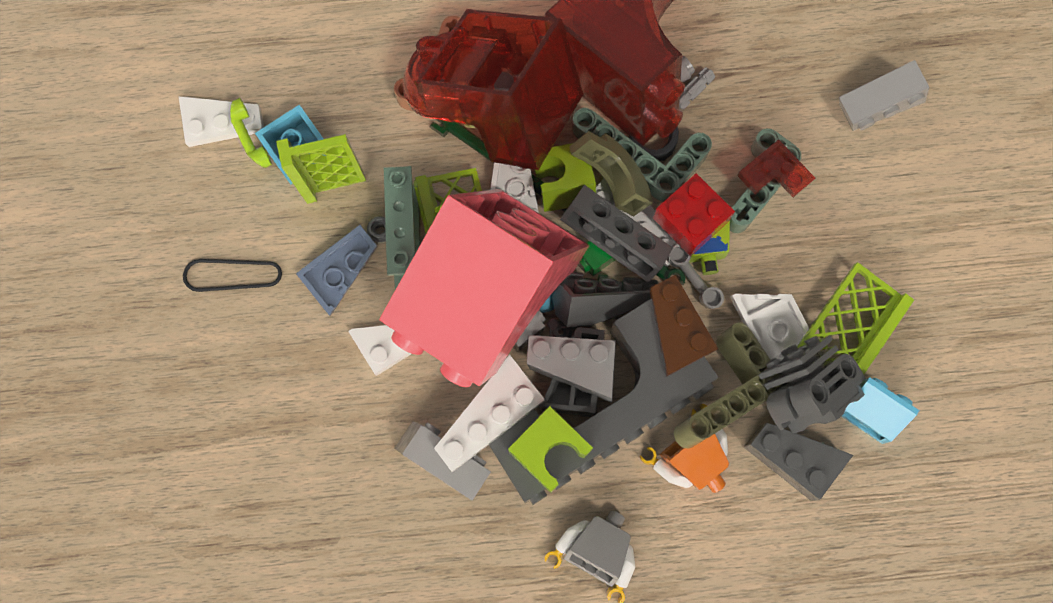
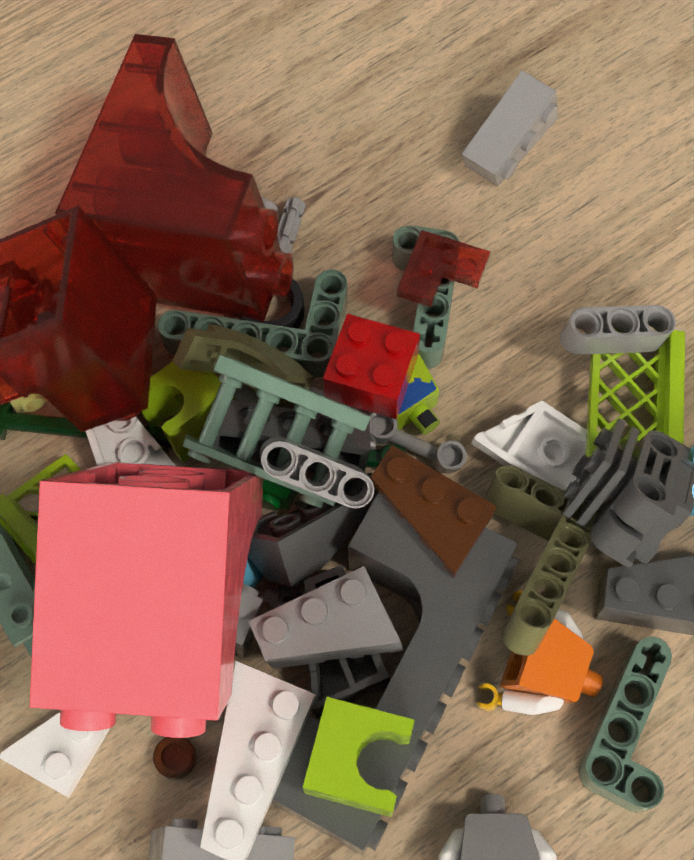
camera: 30 degrees left, 10 degrees down
none -> reddish brown tile [153,737,196,780]
none -> sand green fence [183,353,371,508]
none -> light grey beam [259,436,374,509]
none -> light grey beam [560,305,676,354]
none -> sand green beam [578,636,672,813]

